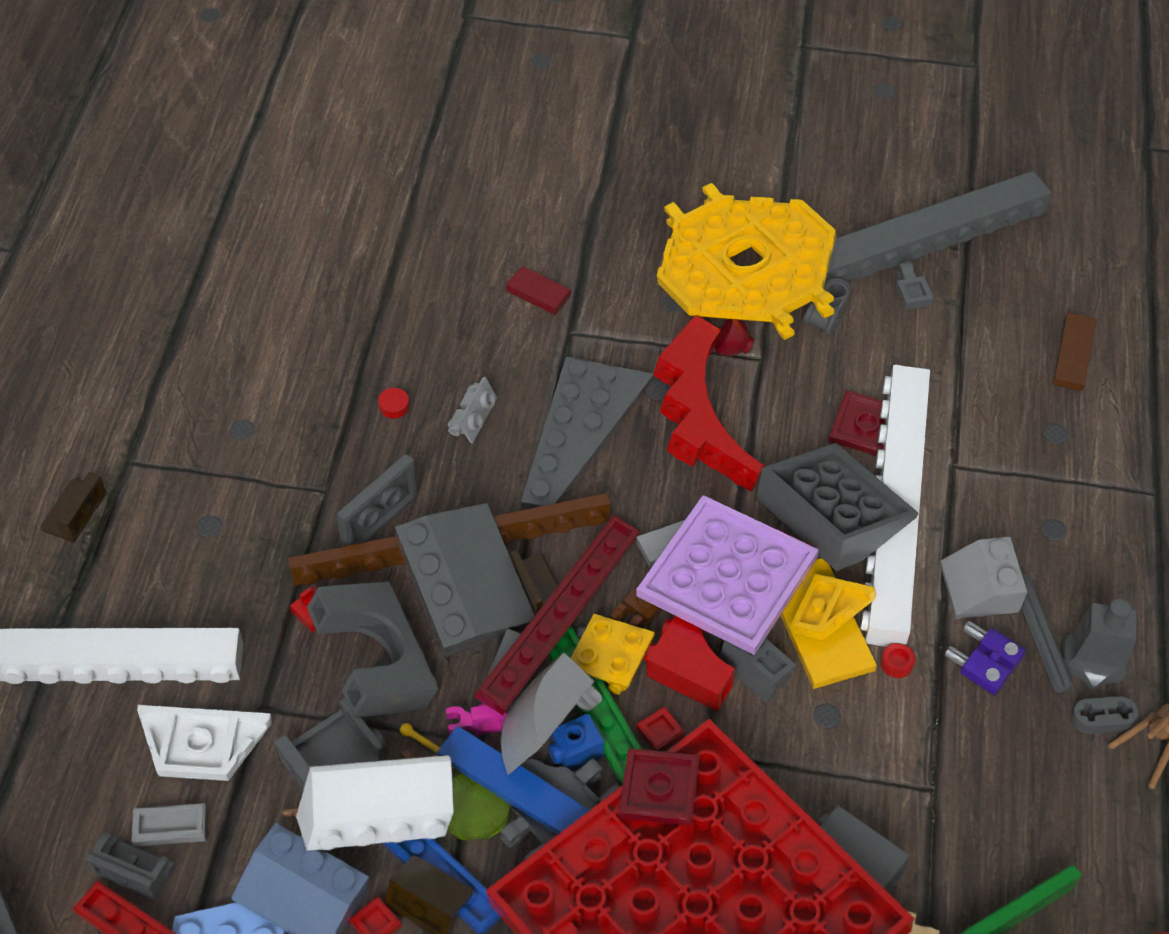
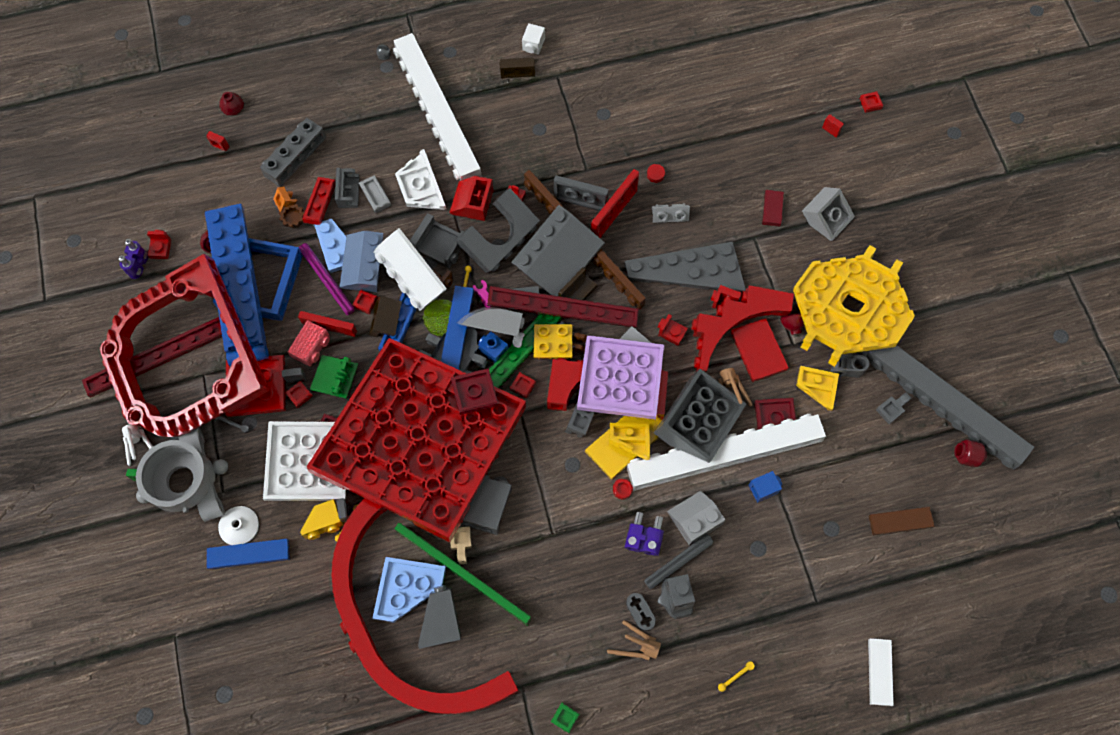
camera: 70 degrees right, 15 degrees up
none -> red slope [450,176,494,221]
none -> white brick [522,23,545,55]
none -> red tile [591,169,639,238]
none -> red bracket [658,314,688,346]
none -> red bracket [711,285,741,309]
none -> medium nougat plant [718,368,753,406]
none -> red tile [730,318,789,383]
none -> blue brick [749,471,782,503]
none -> yellow wing [796,366,839,411]
none -> light grey slope [802,187,855,241]
none -> red tile [822,114,844,137]
none -> red tile [859,91,883,113]
none -> dark red head [954,439,987,467]

